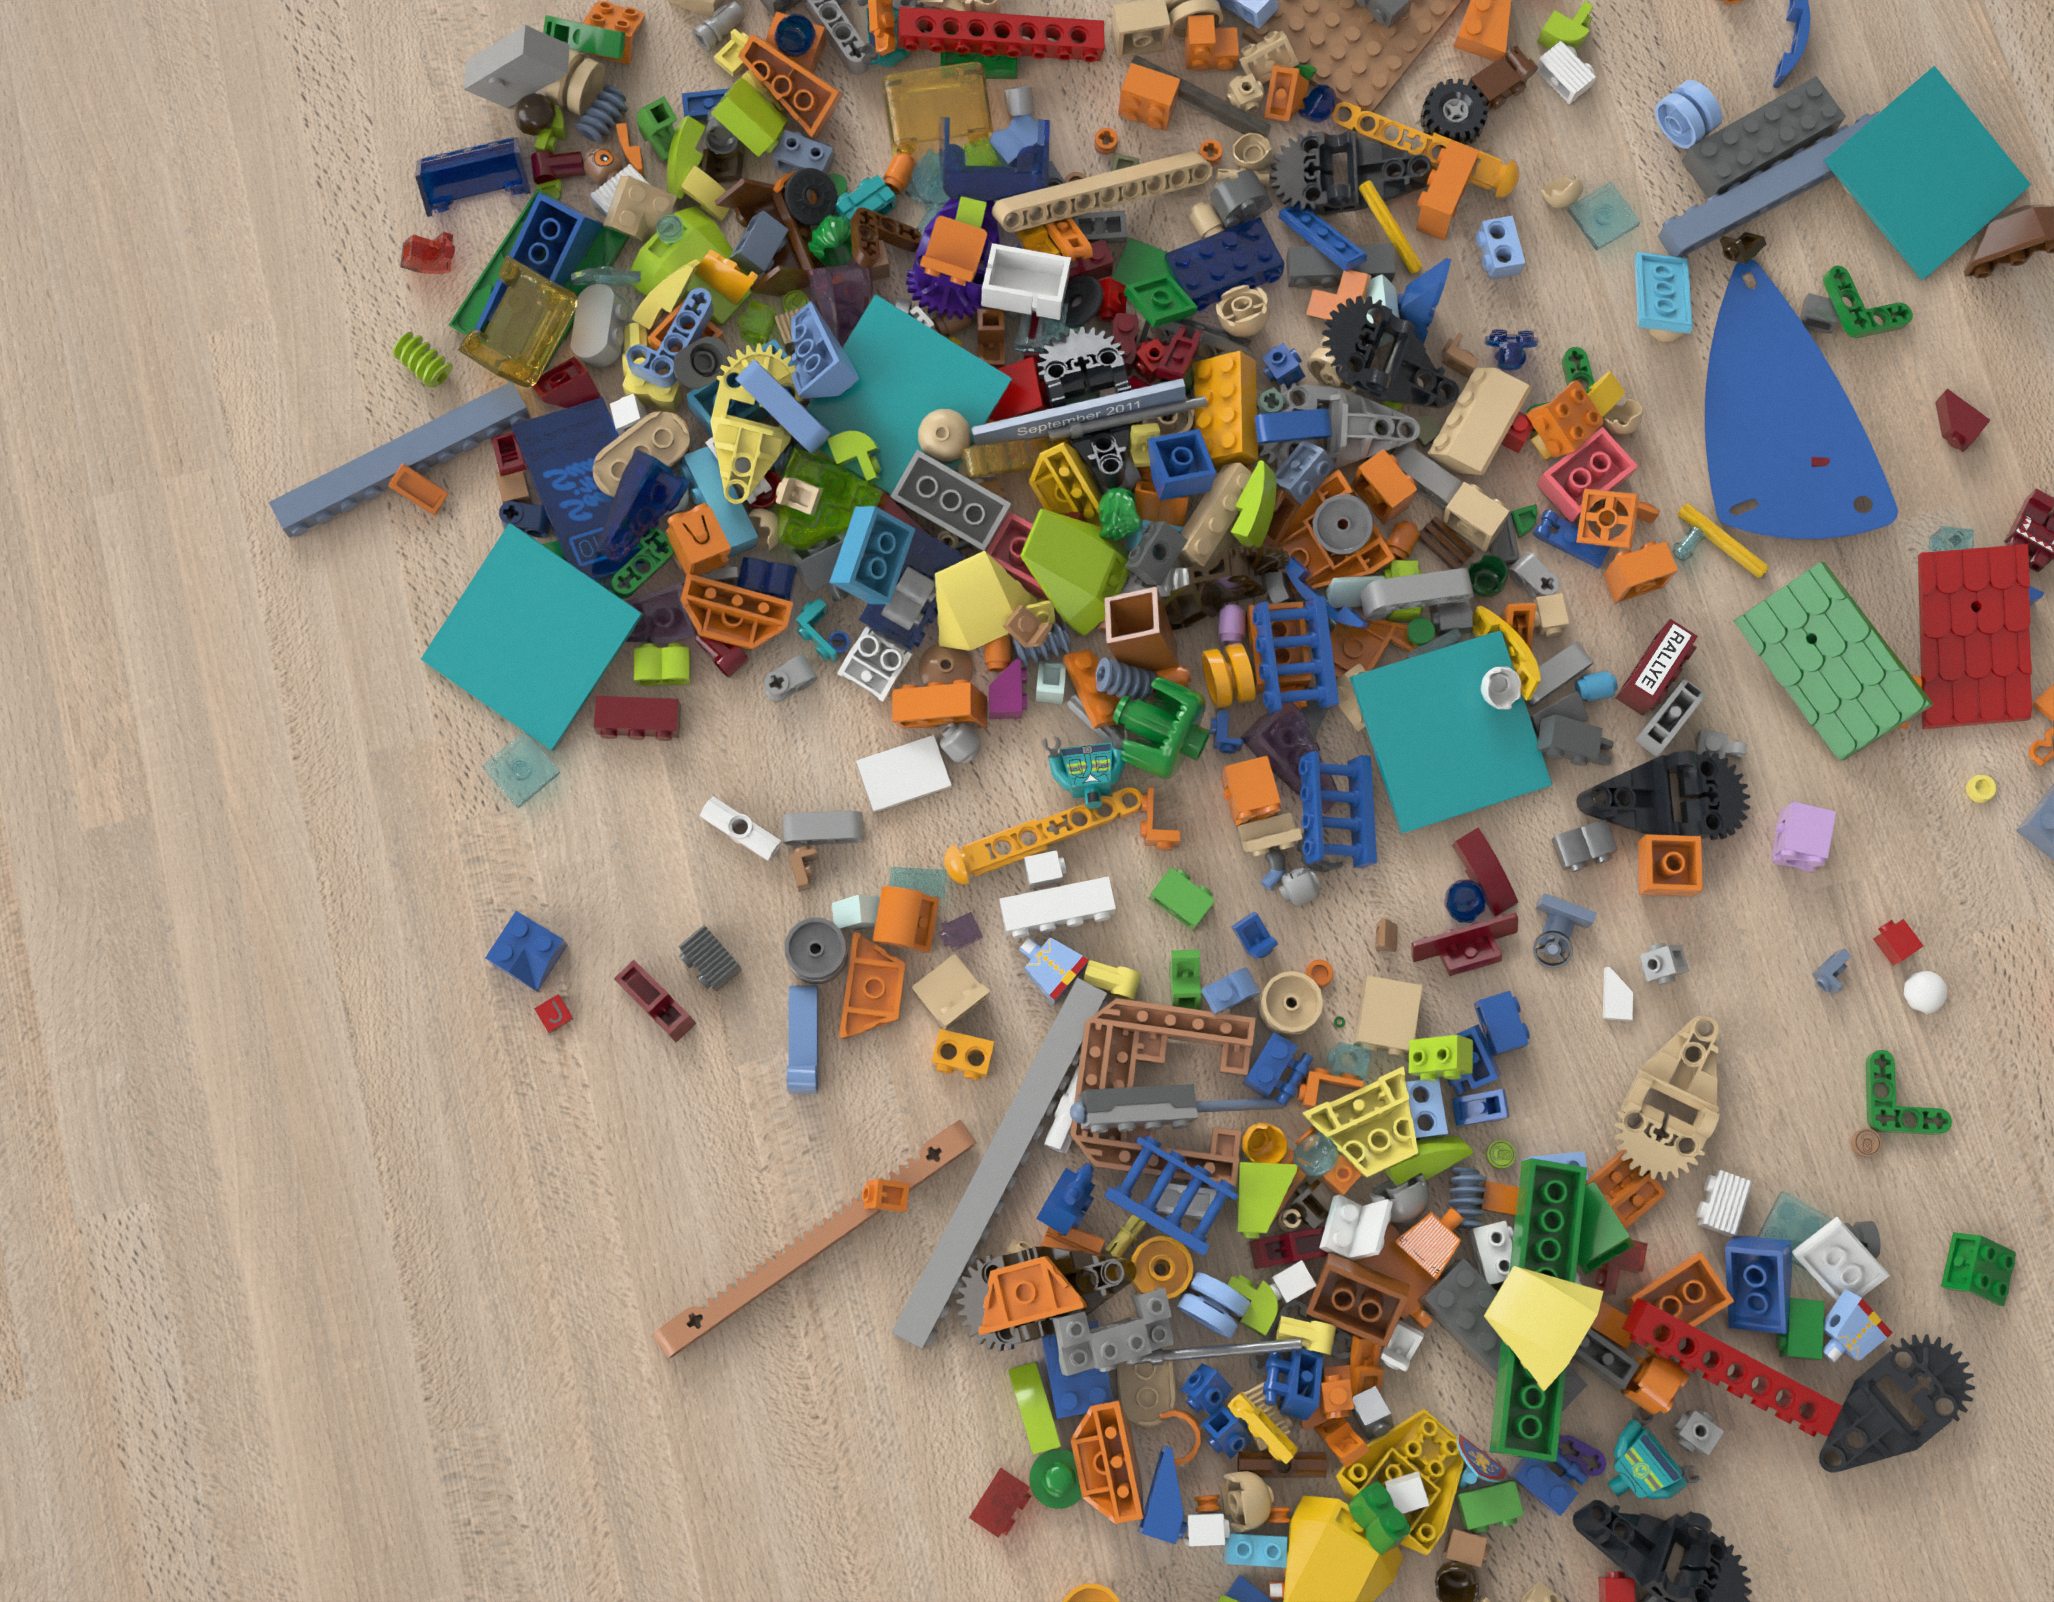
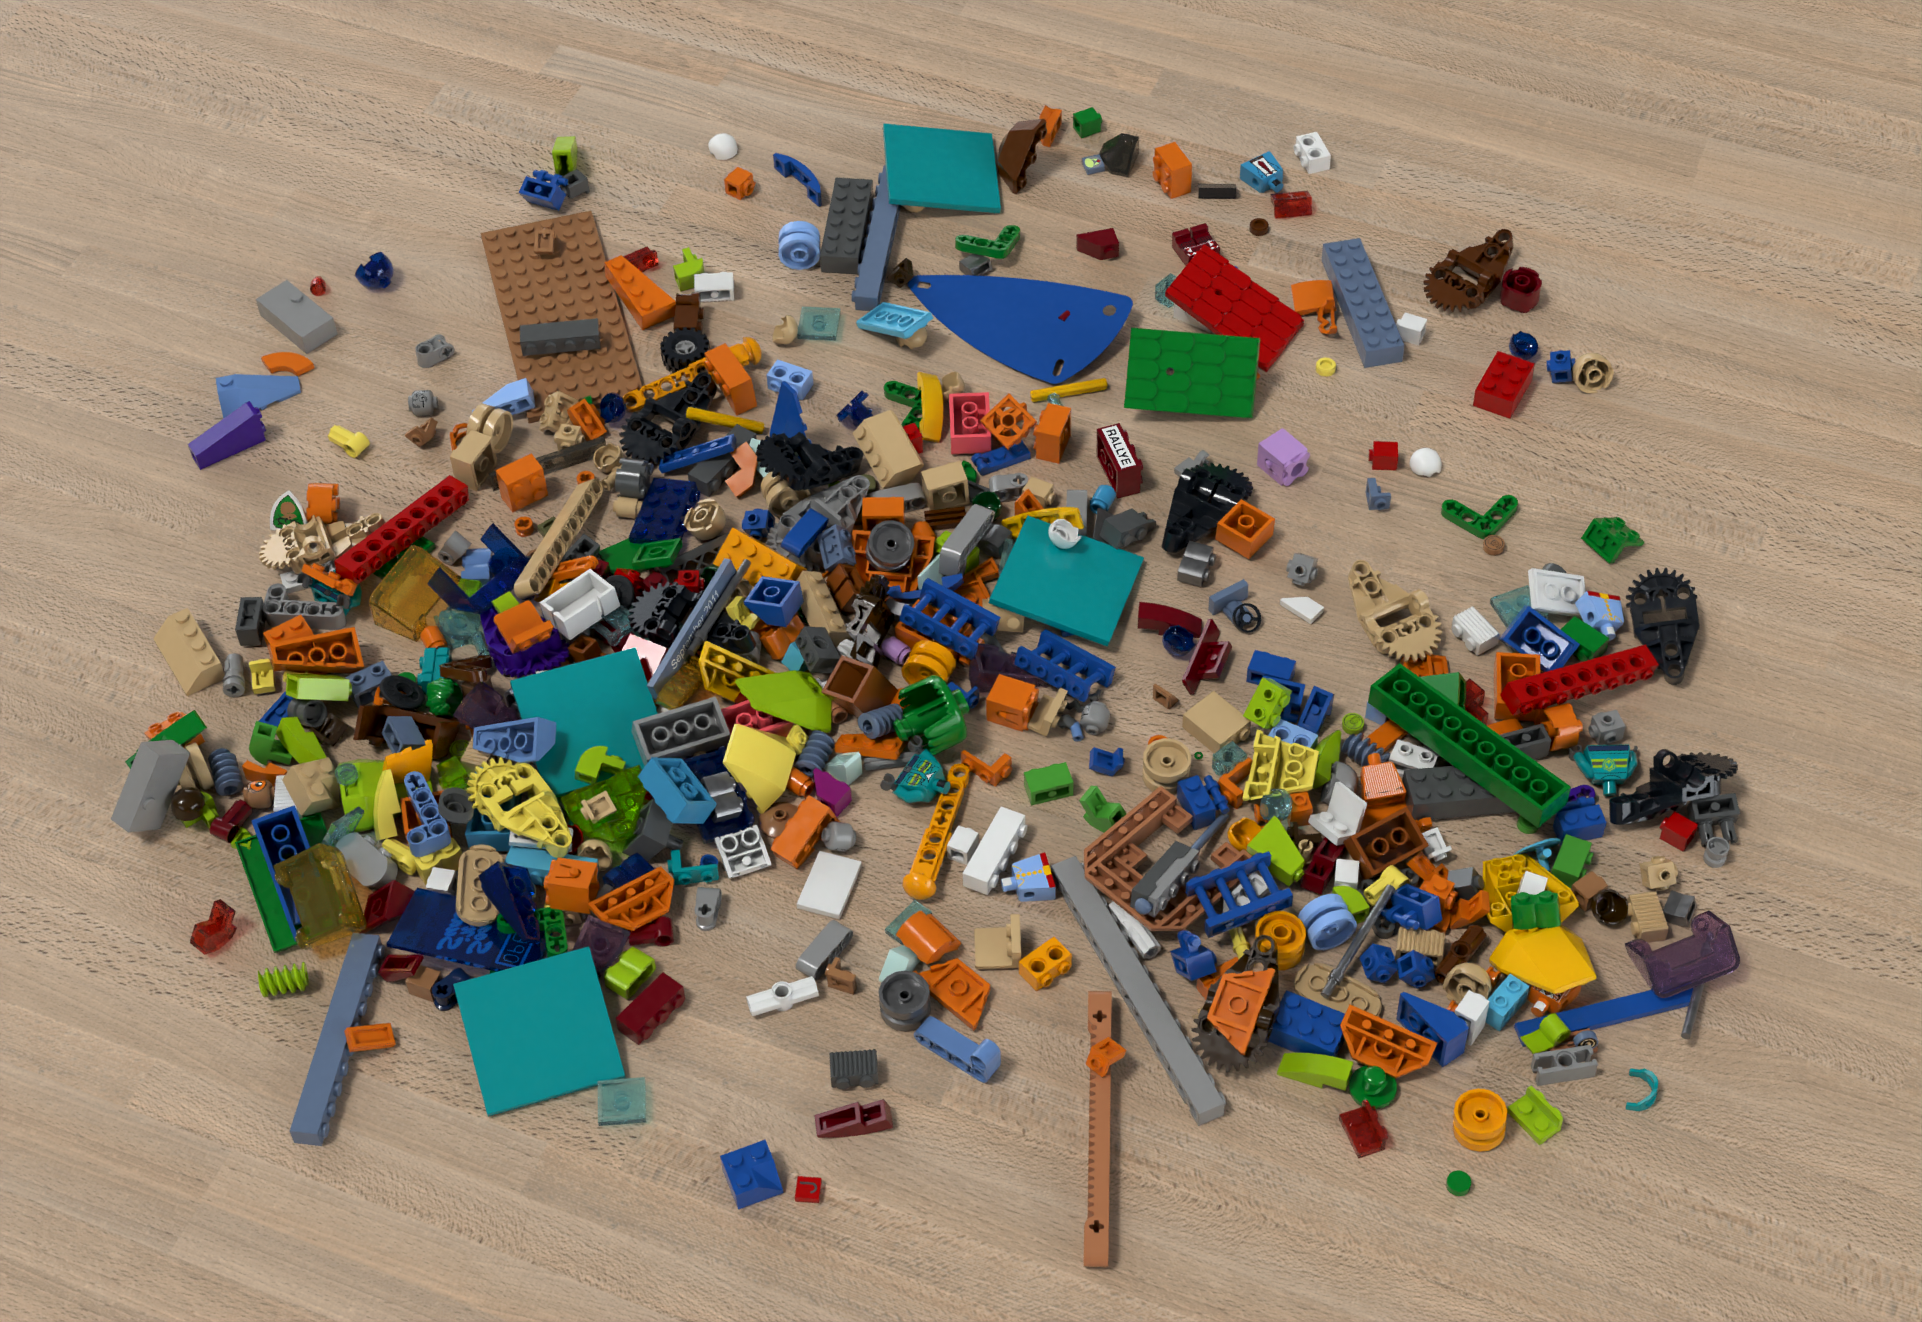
camera: 45 degrees left, 25 degrees down
clear blue windscreen [415,137,531,217] -> none
light yellow slope [679,165,730,222] -> none
medium blue beam [735,359,833,454] -> none
clear blue hair [774,13,816,58] -> none
tan cylinder [918,409,972,463] -> none
clear purple bracket [938,912,983,952] -> none
medium nougat bracket [1003,605,1053,648] -> none
light grey bracket [1052,1287,1174,1376] -> none
light yellow piece [1083,960,1142,1001] -> none
green hair [1098,488,1143,541] -> none
dark red hinge [1157,325,1203,381] -> none
orange helmet [1159,1408,1202,1466] -> none
orange brick [1184,15,1239,71] -> none
medium blue brick [1201,967,1260,1015] -> none
yellow hinge [1227,1391,1298,1464] -> none
lime slope [1231,460,1277,548] -> none
sand green bush [1258,389,1283,414] -> none
green tile [1406,618,1435,646] -> none
medium nougat bracket [1442,333,1479,379] -> none
light yellow wedge [1484,1266,1604,1391] -> none
orange bracket [1526,380,1603,458] -> none
light grey brick [1634,677,1706,757] -> none

